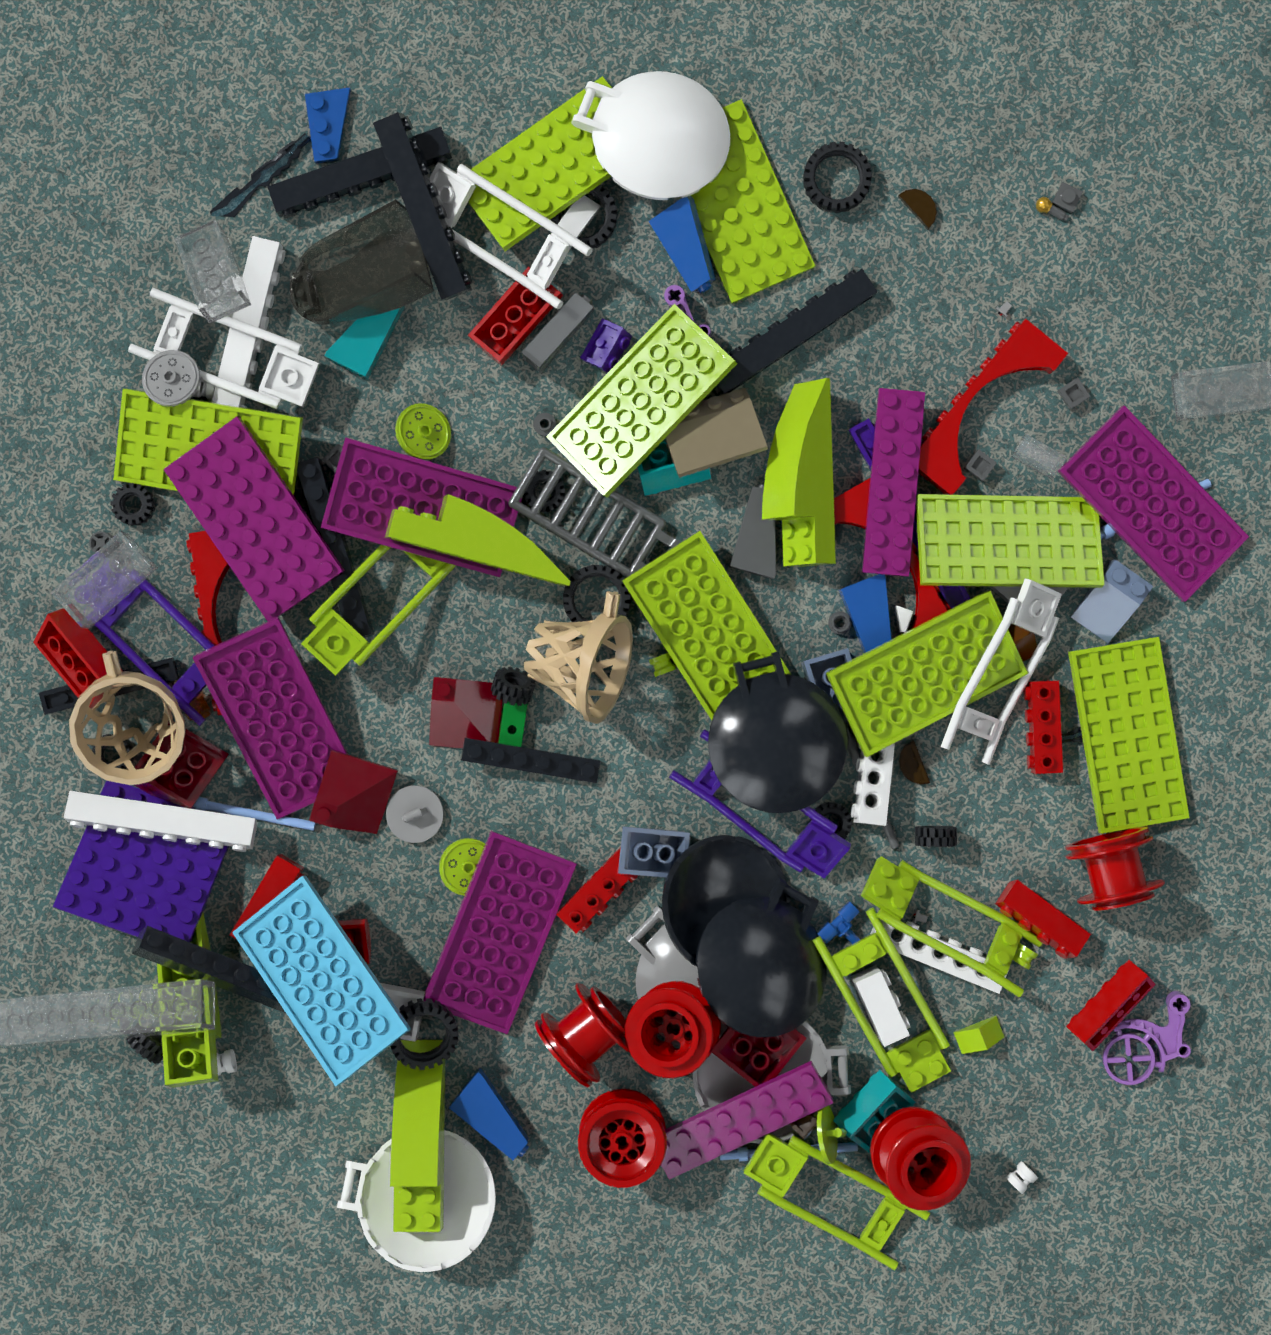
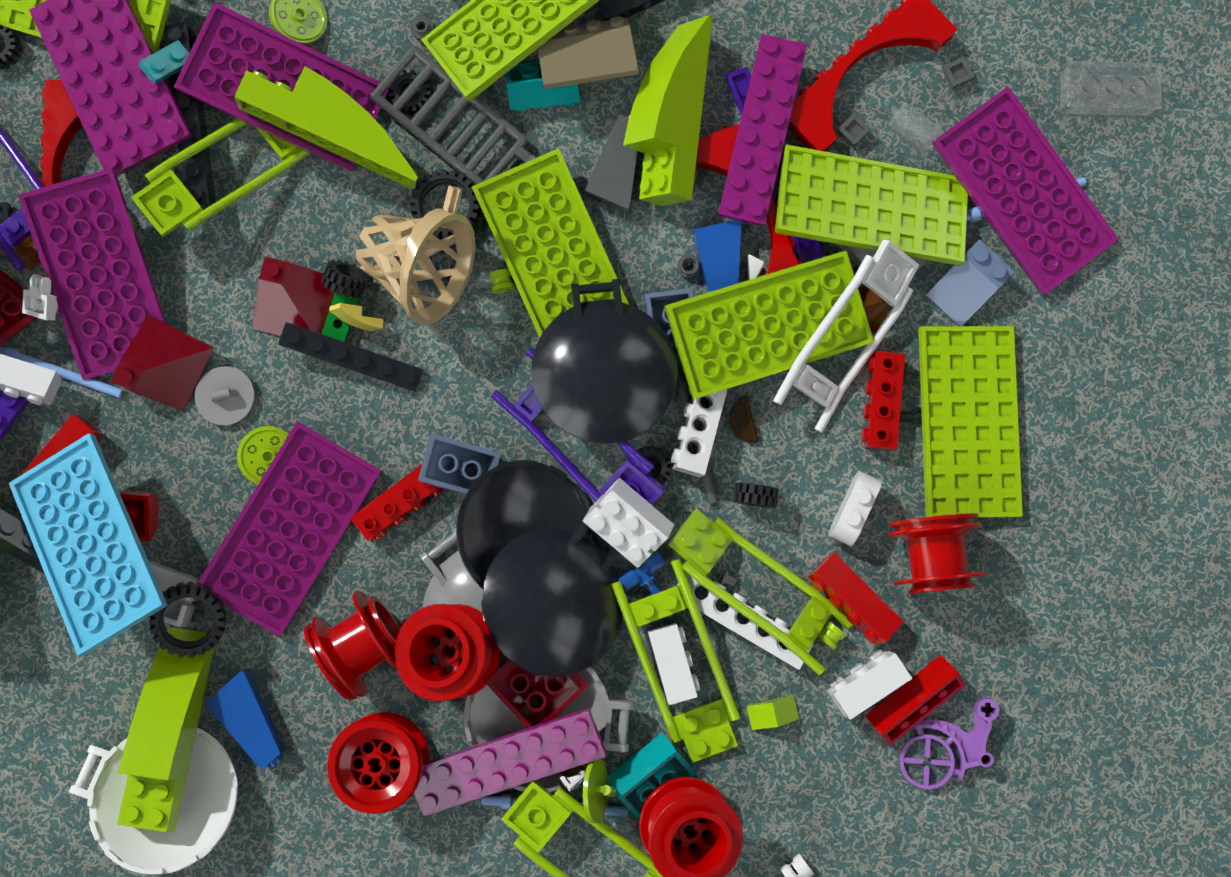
camera: 10 degrees right, 5 degrees down
none -> white hinge [22,274,58,320]
none -> teal plate [138,40,189,85]
none -> light yellow slope [329,303,383,331]
none -> white piece [583,478,674,568]
none -> white piece [827,650,912,720]
none -> white brick [828,471,882,546]

